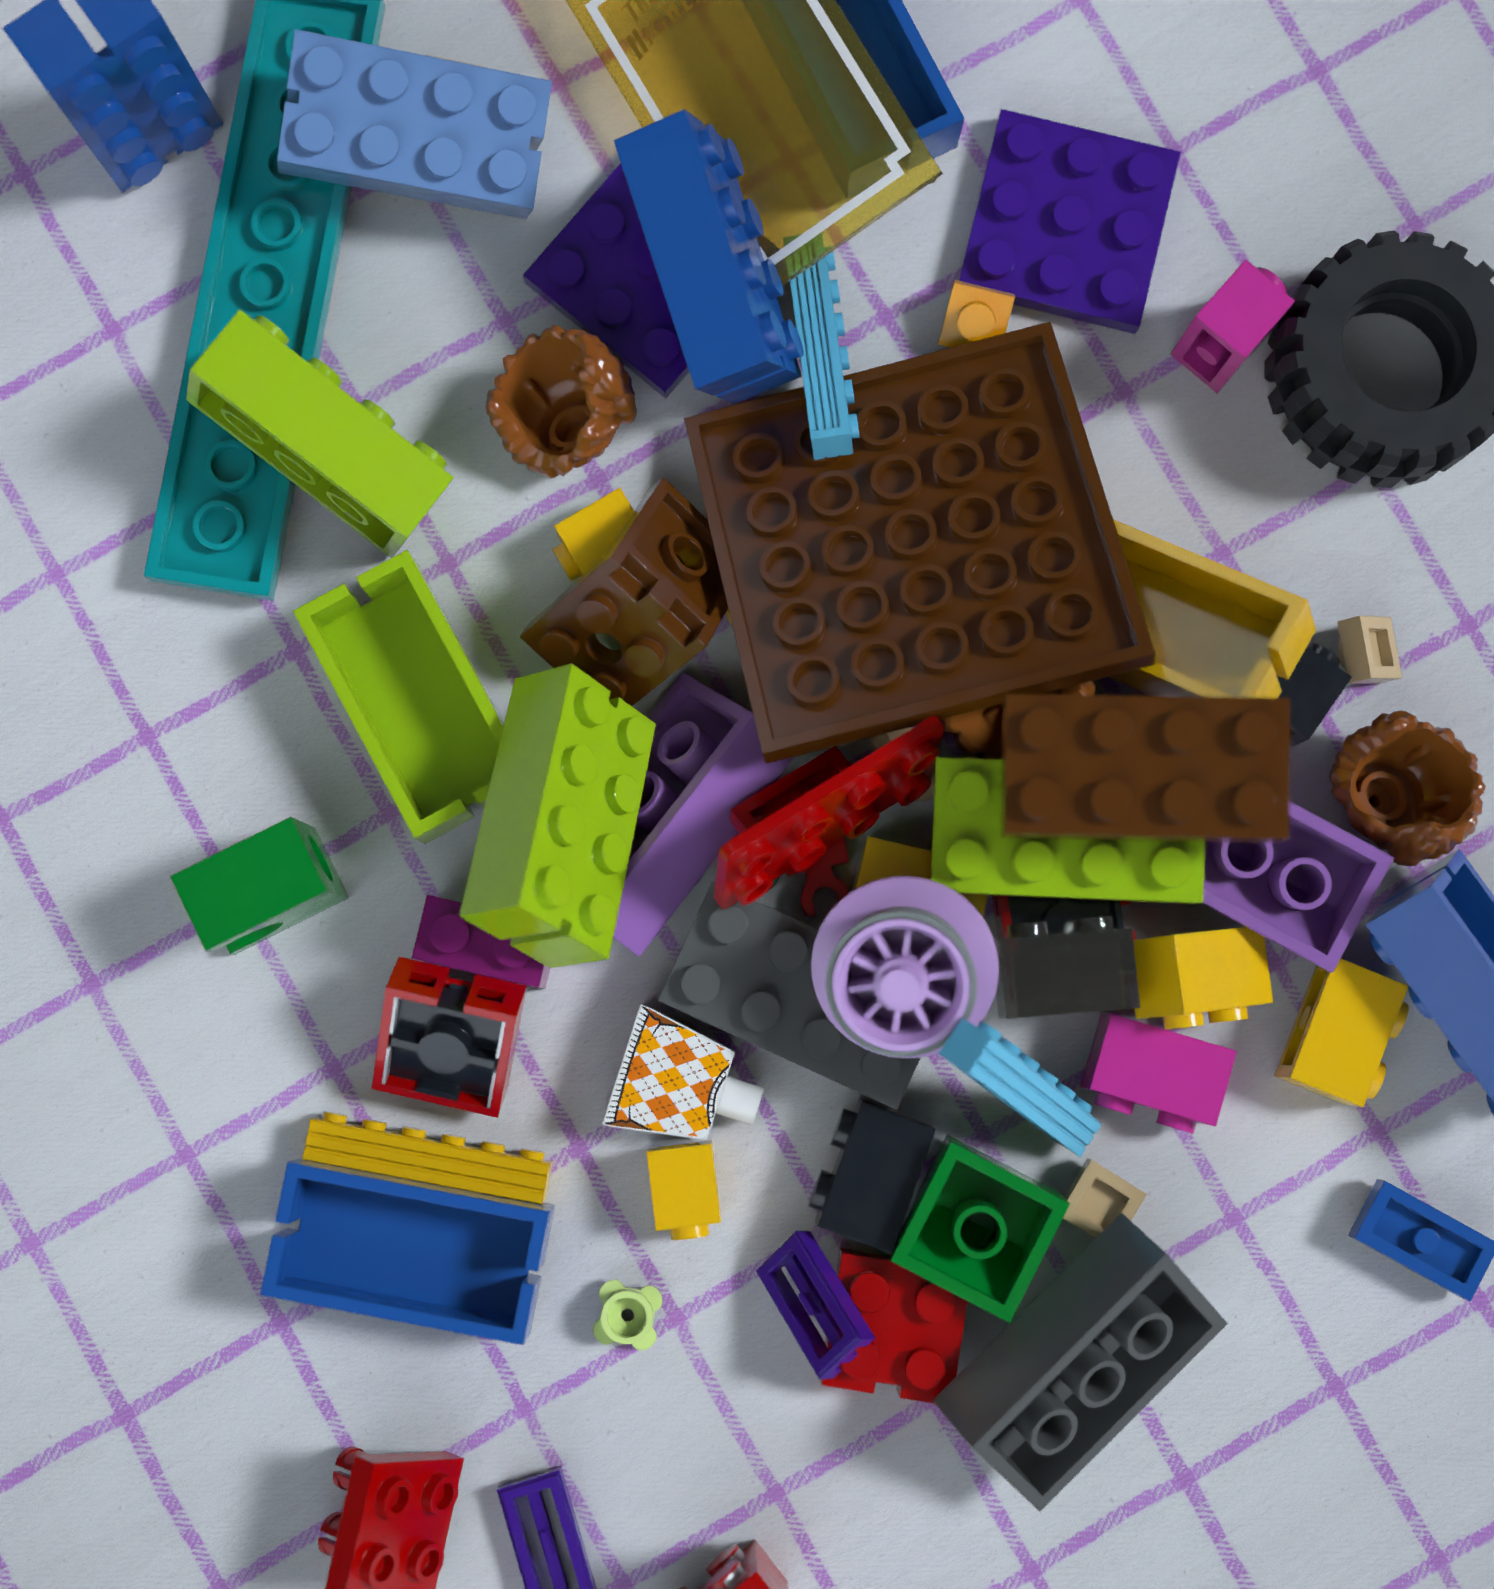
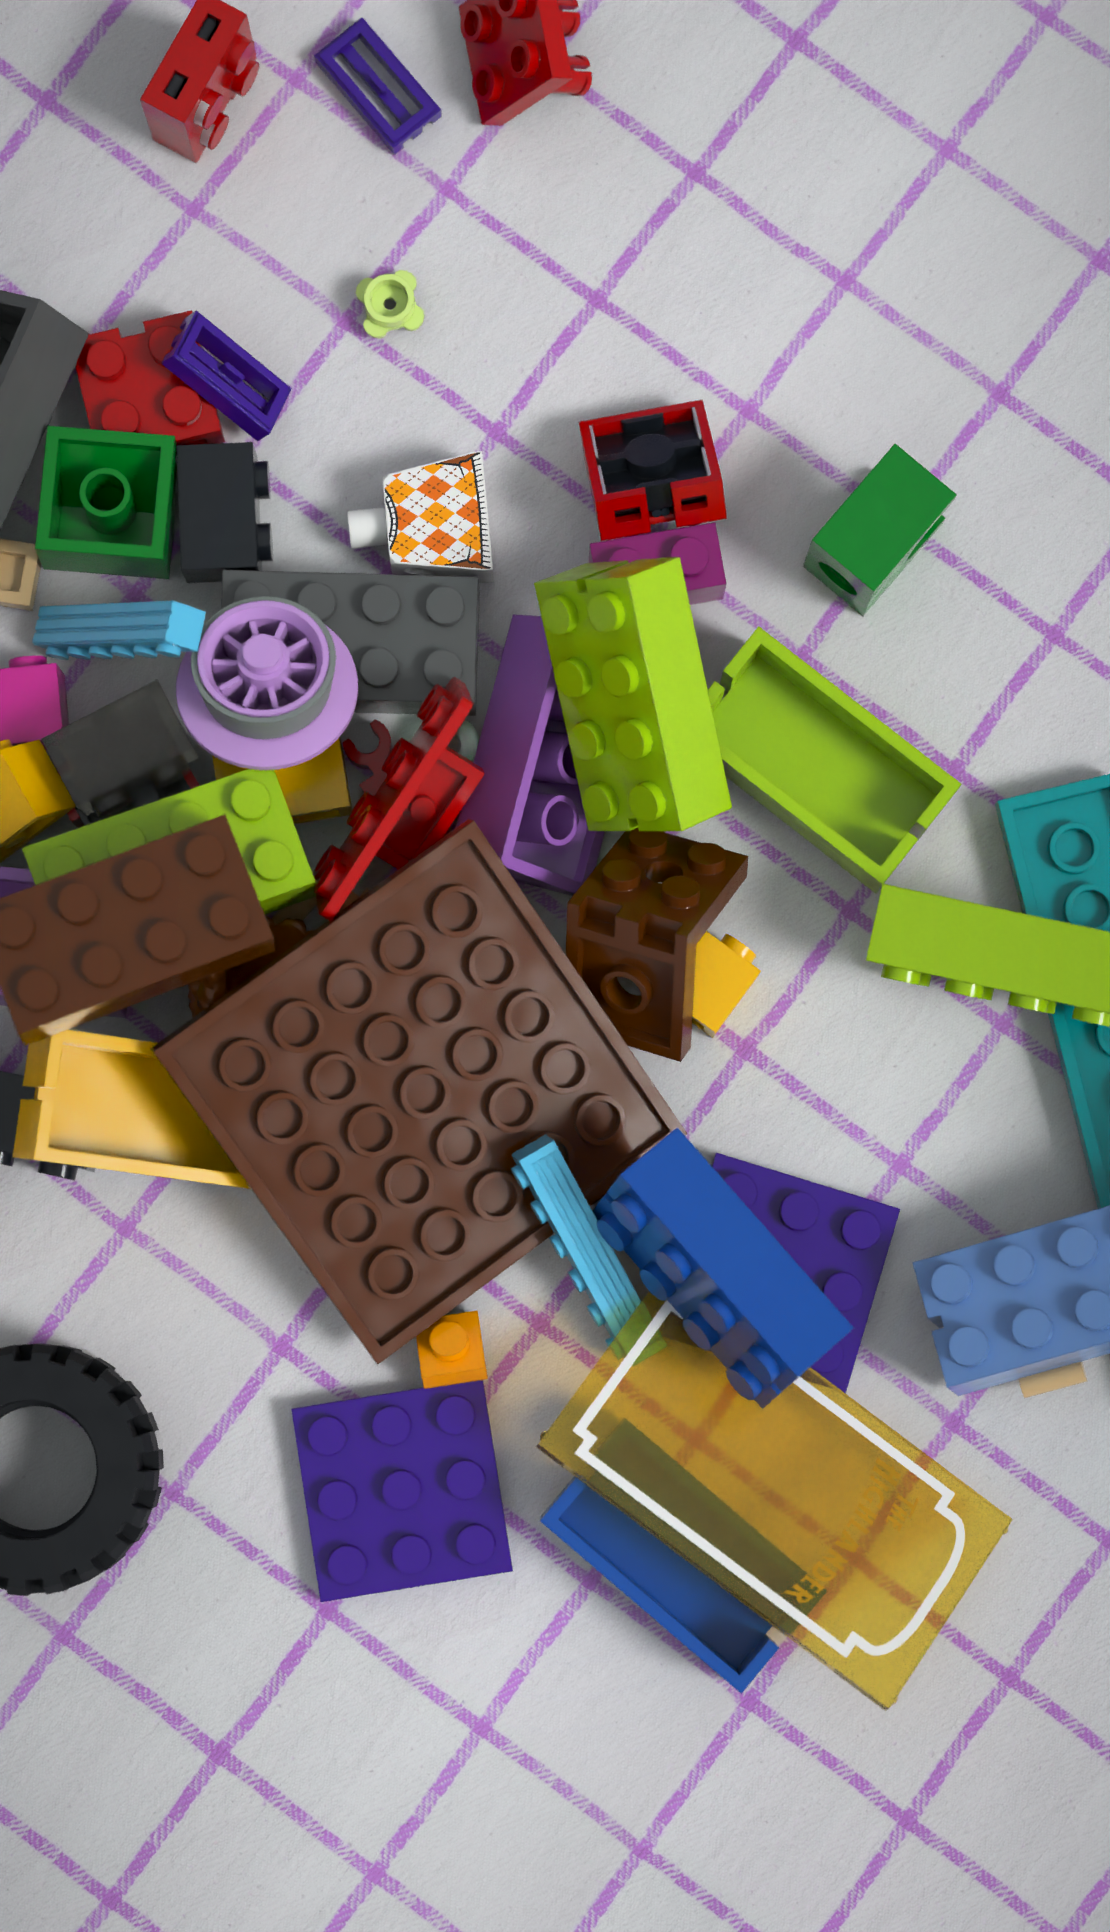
camera: 160 degrees right, 0 degrees up
blue piece [260,1157,555,1345] -> none
yellow piece [302,1111,553,1204] -> none
dark orange hair [485,325,637,479] -> none
yellow brick [646,1140,721,1240] -> none
dark pink brick [1170,259,1295,394] -> none

